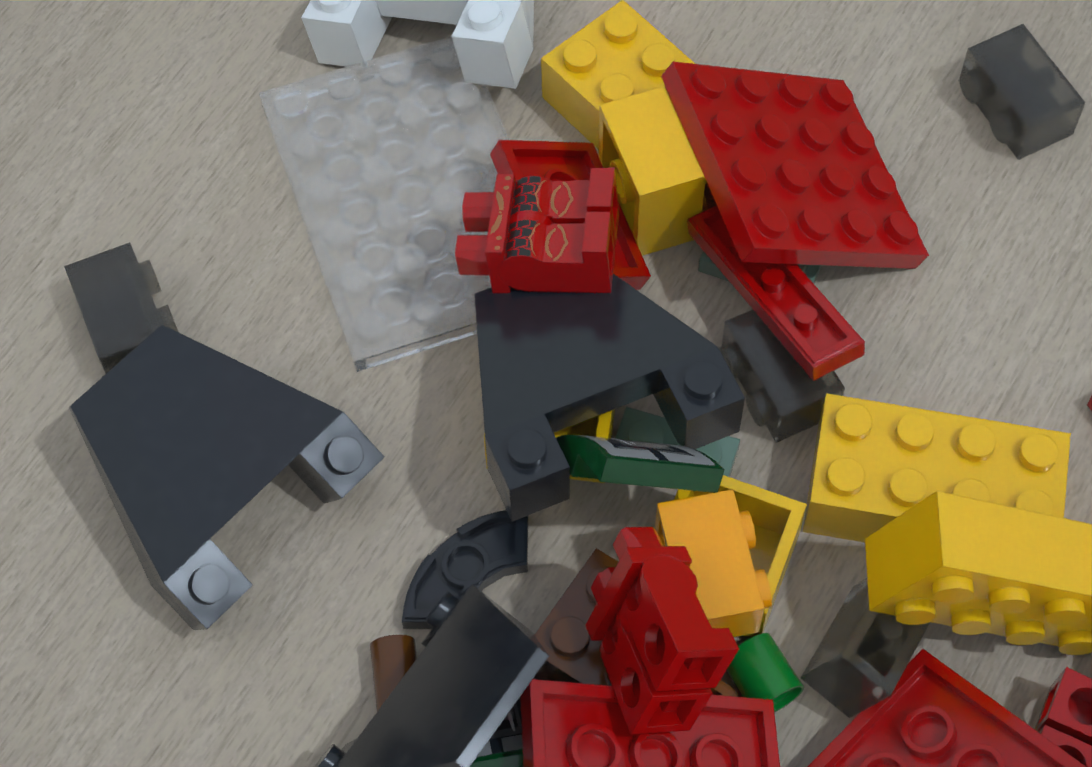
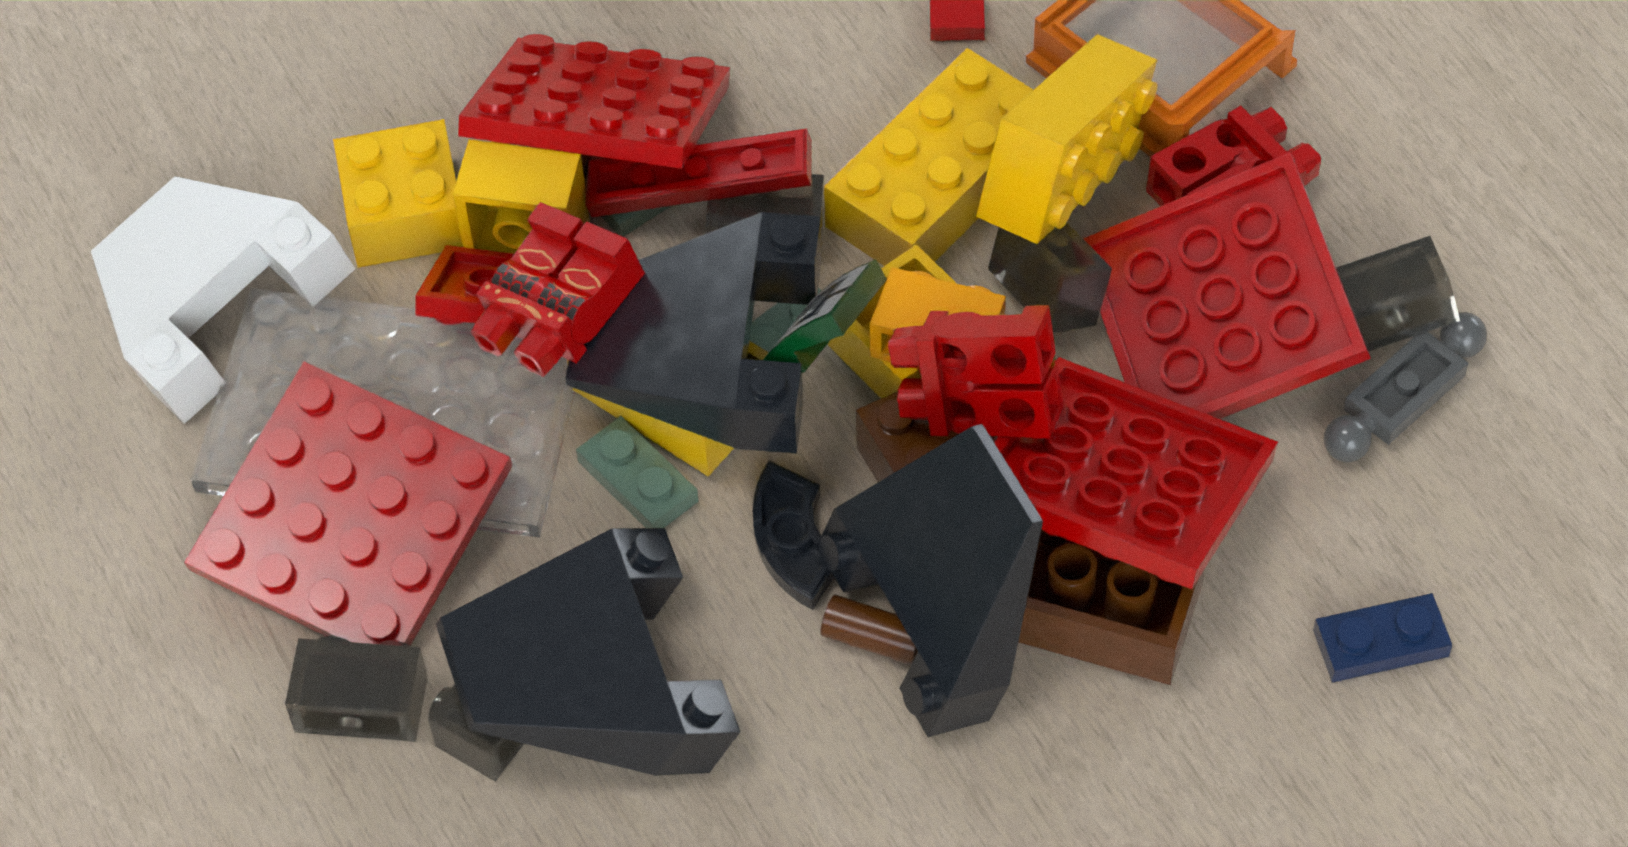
camera: 60 degrees left, 5 degrees down
none -> plate [184,361,513,671]
none -> sand green plate [576,416,699,528]

